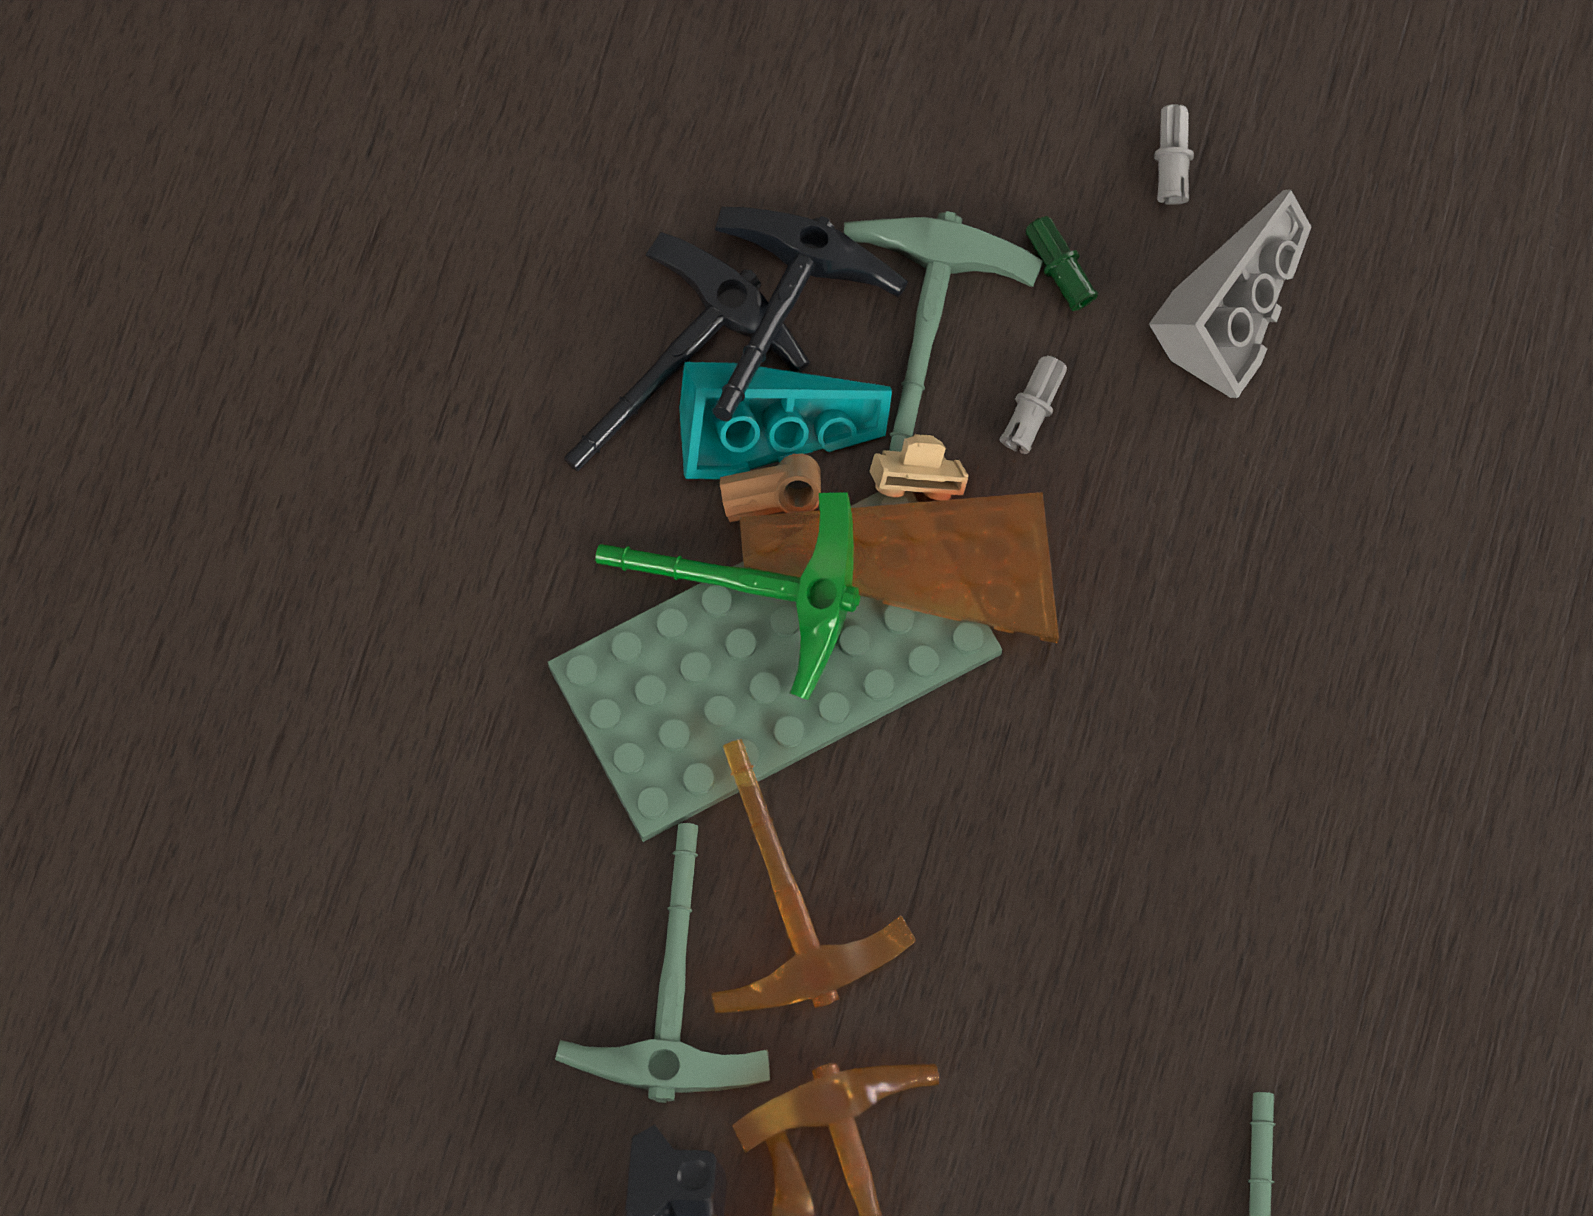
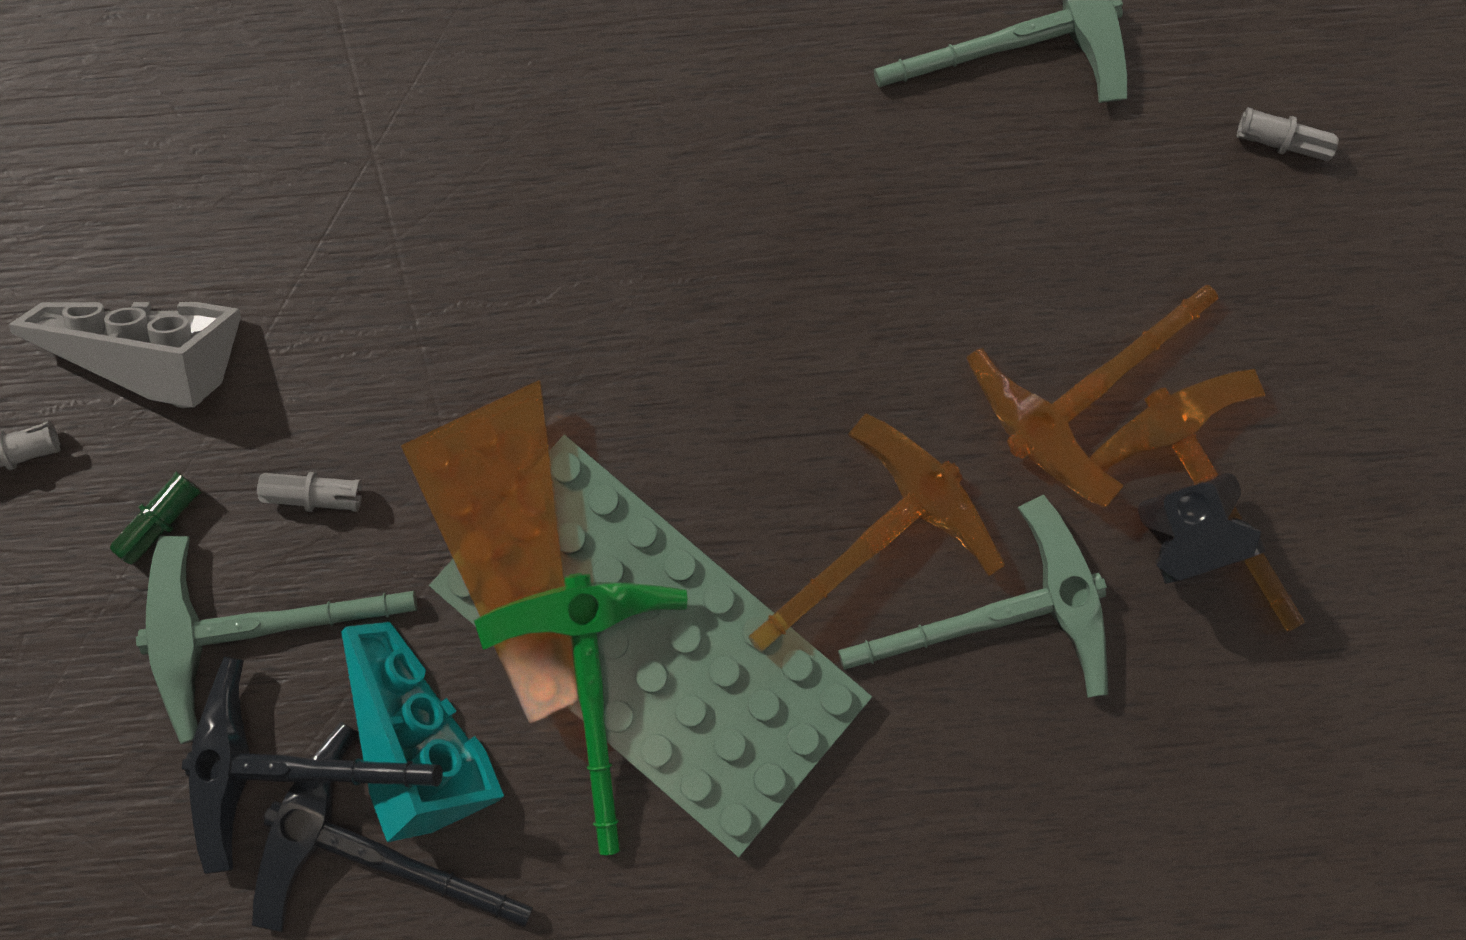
camera: 110 degrees left, 5 degrees up
medium nougat piece [720,454,821,522] -> none
tan piece [869,434,968,501] -> none

